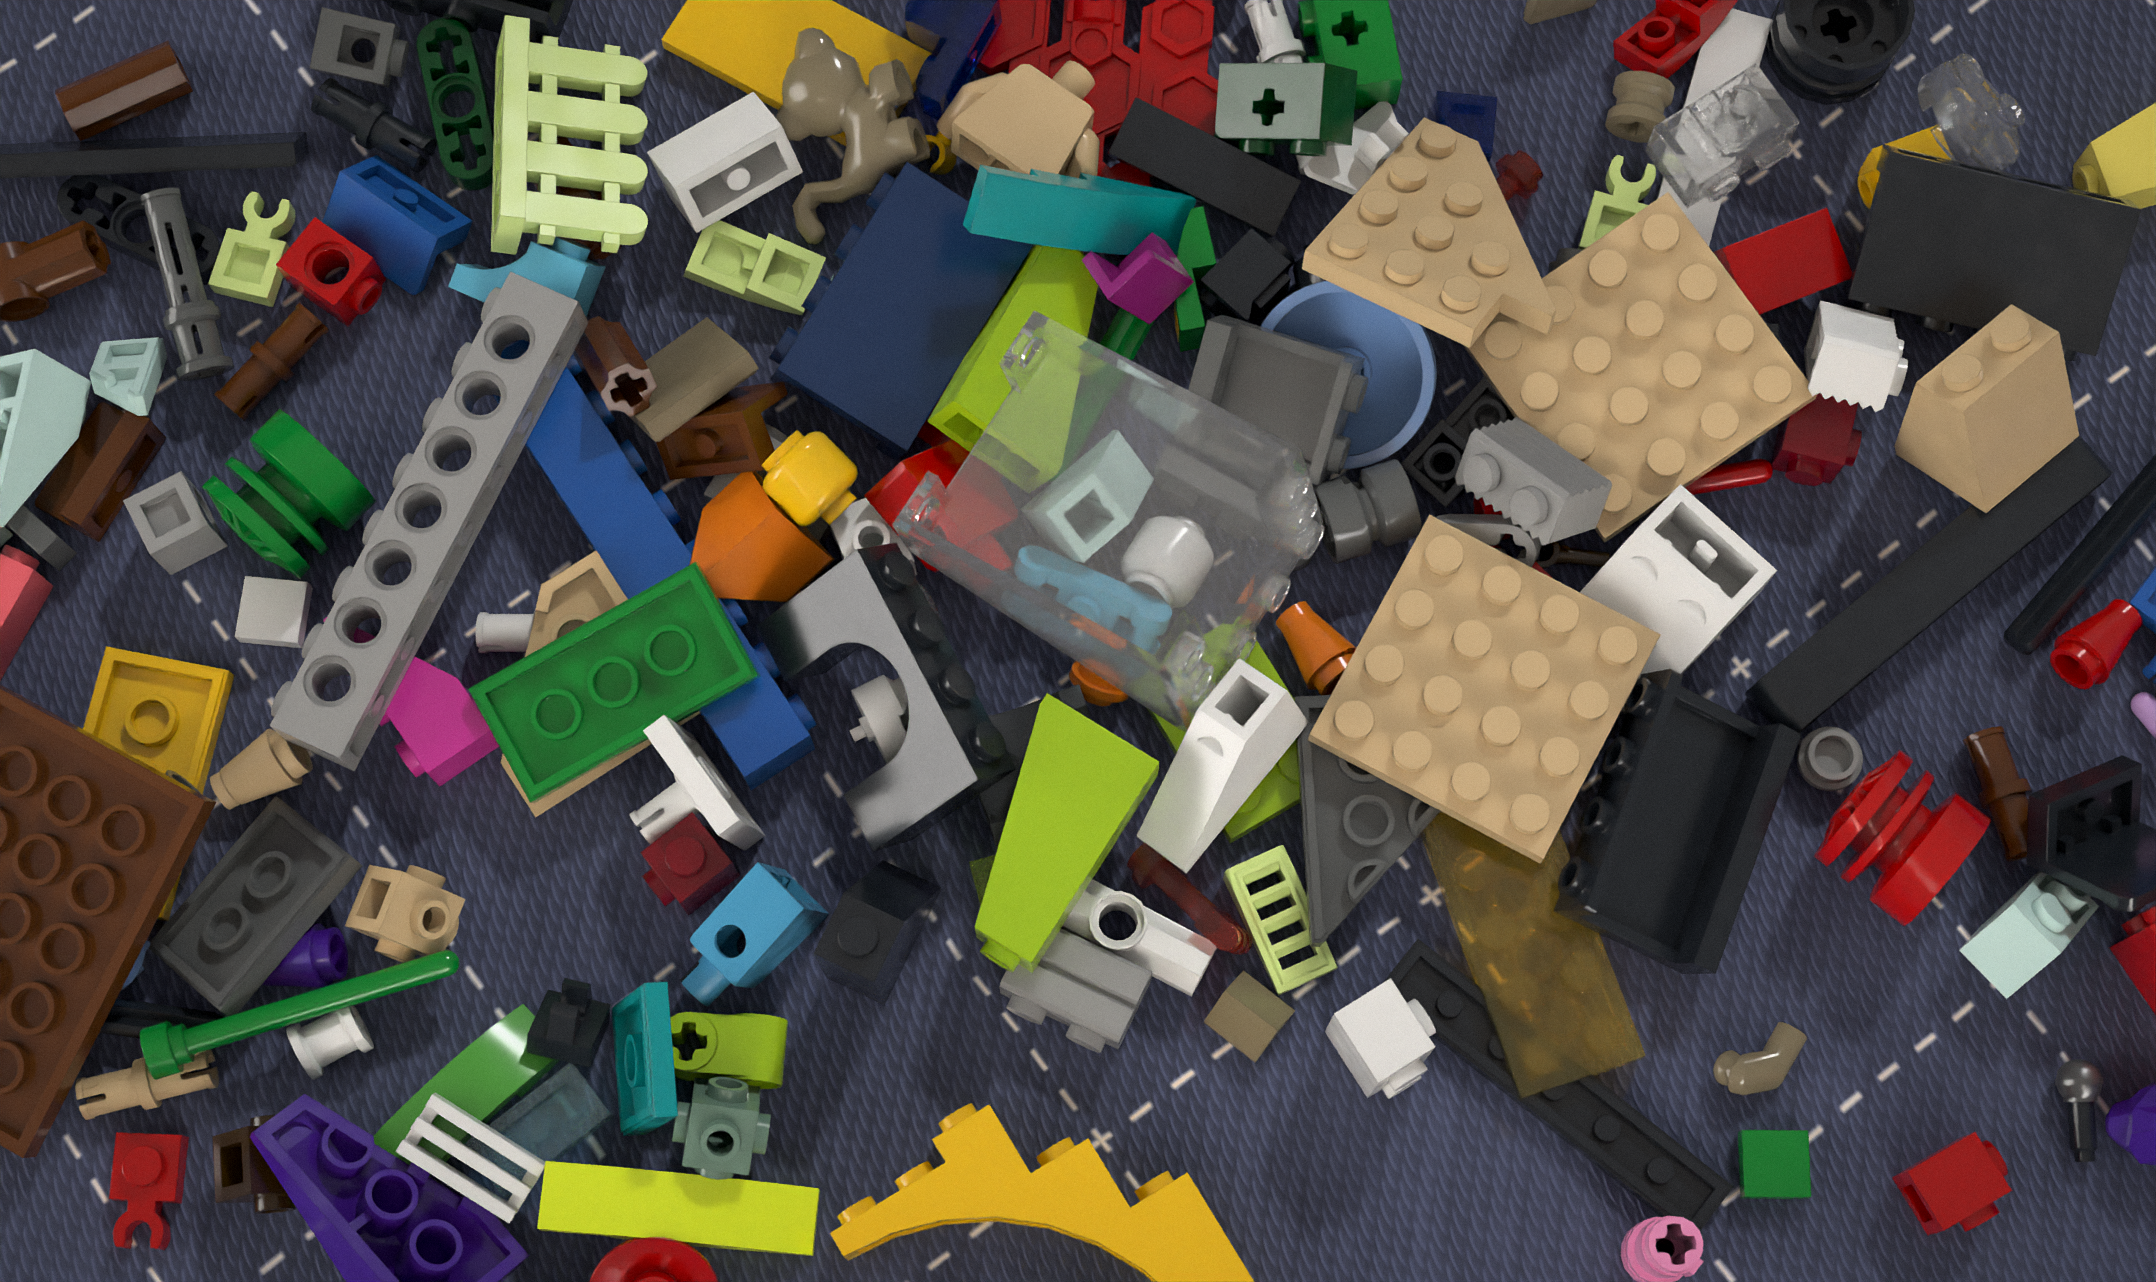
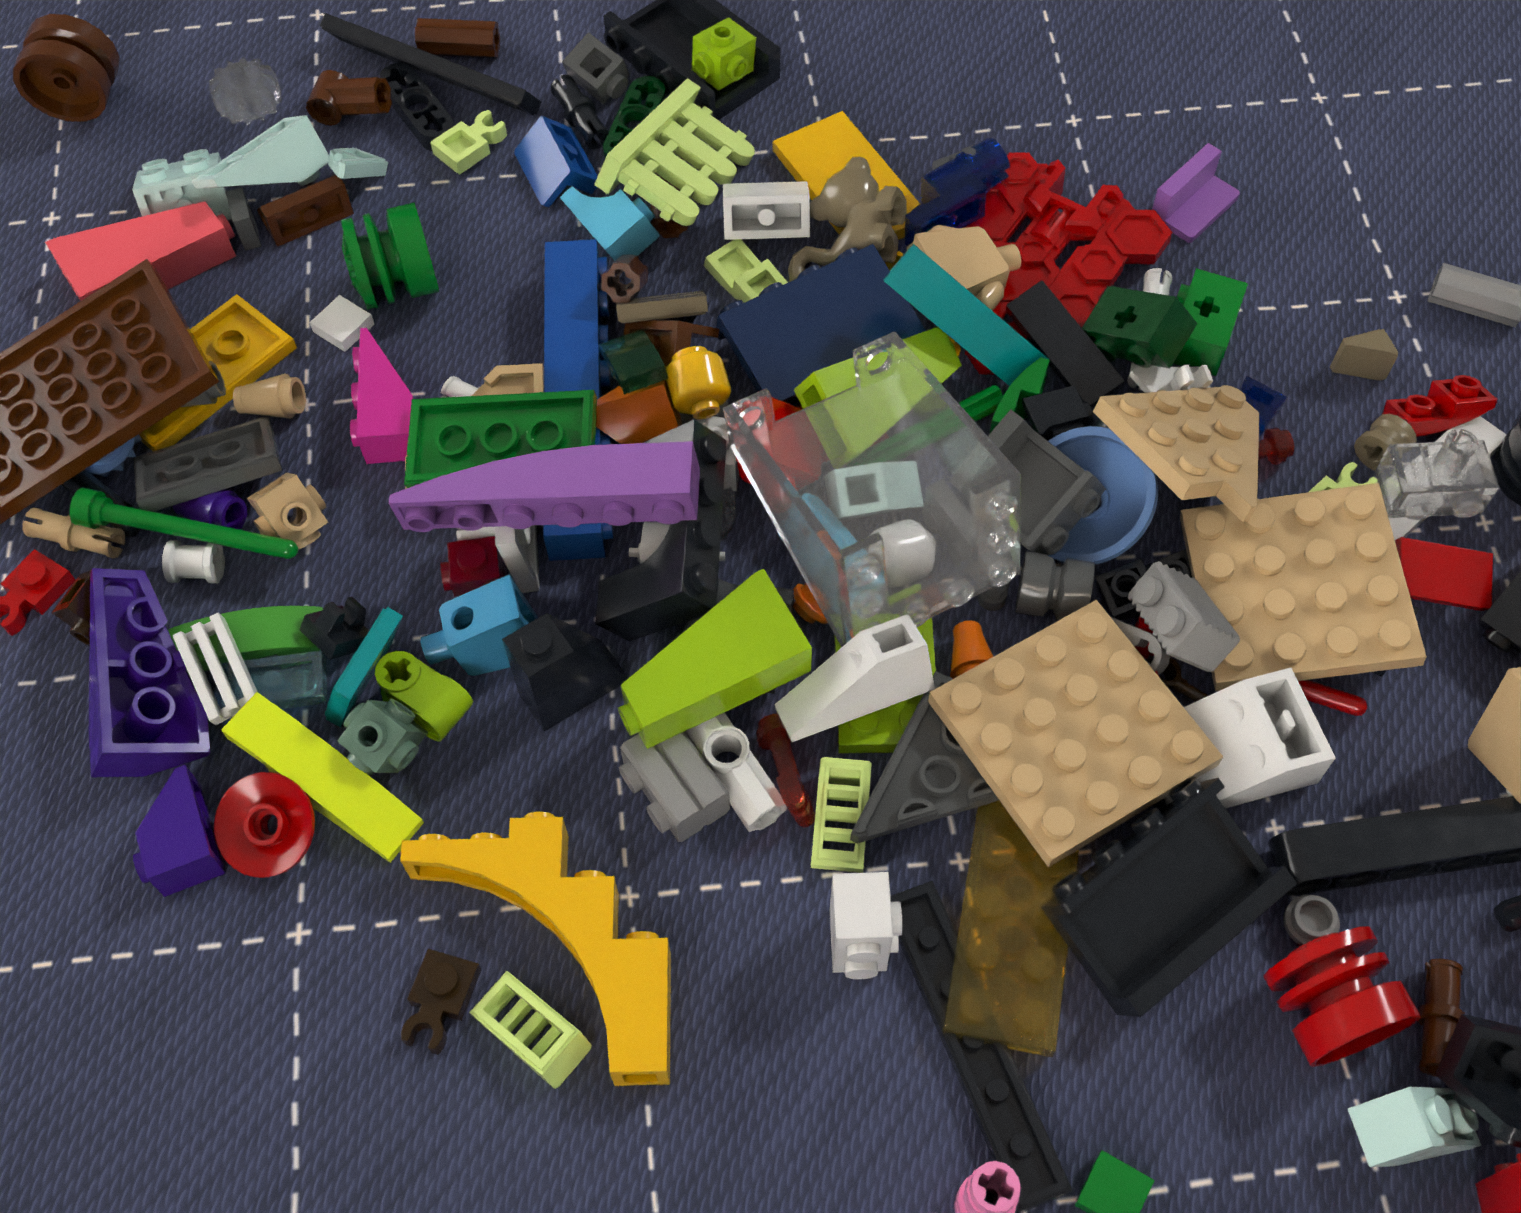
camera: 30 degrees right, 15 degrees down
light grey brick [123,471,228,575] -> none
dark grey pin [140,187,234,381] -> none
reddish brown pin [214,303,329,421] -> none
light grey brick [270,271,588,771] -> none
red brick [276,217,386,327] -> none
magenta panel [1082,232,1194,324] -> none
dark tan slope [1203,970,1295,1063] -> none
dark tan arm [1713,1022,1807,1096] -> none
dark red brick [1771,392,1862,486] -> none
white brick [1804,300,1908,412] -> none
none -> medium lavender slope [389,441,700,532]
none -> clear green slope [598,330,668,394]

